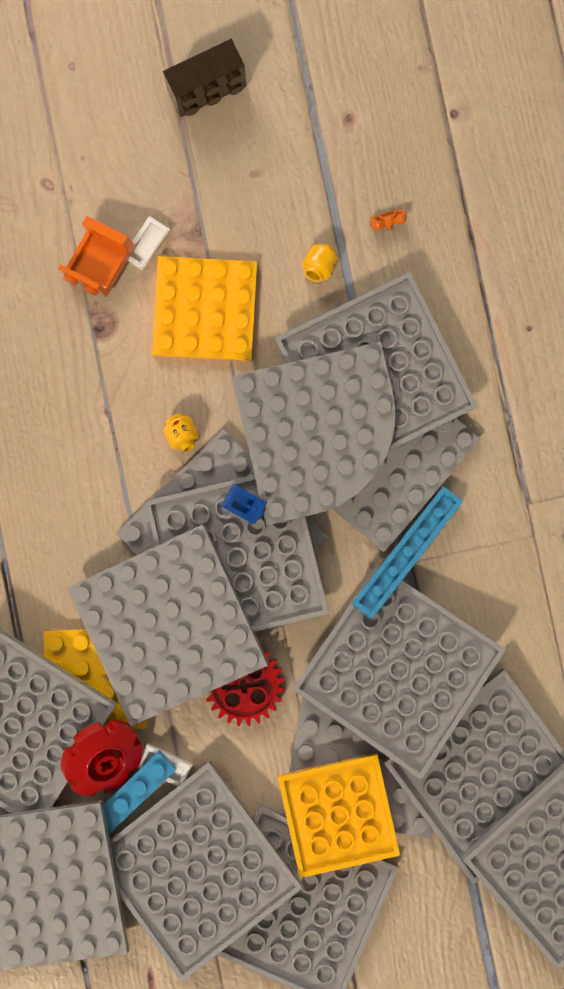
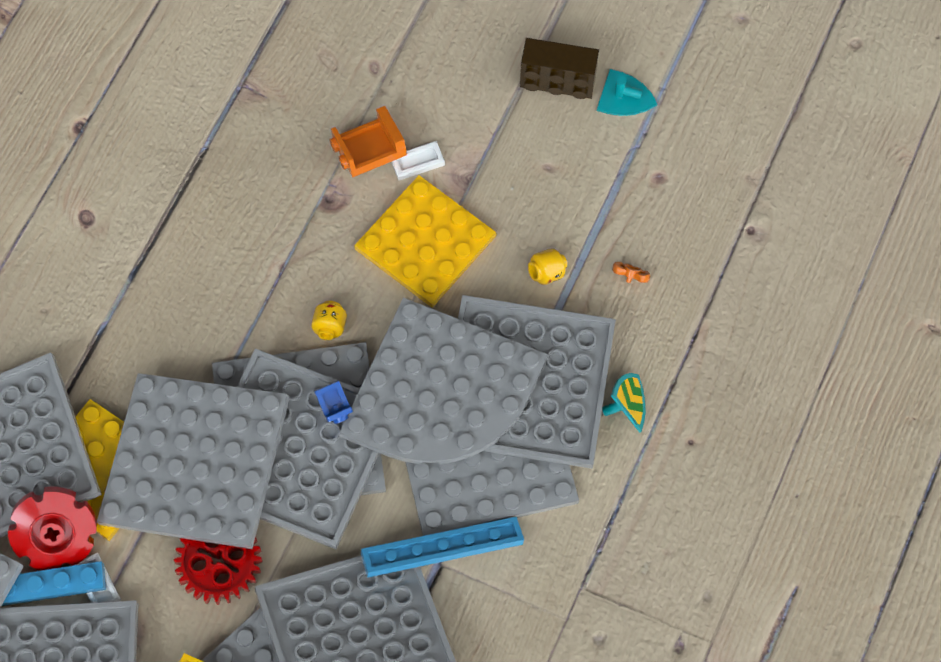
camera: 40 degrees right, 20 degrees down
none -> teal shield [596,69,658,116]
none -> shield [602,373,646,433]

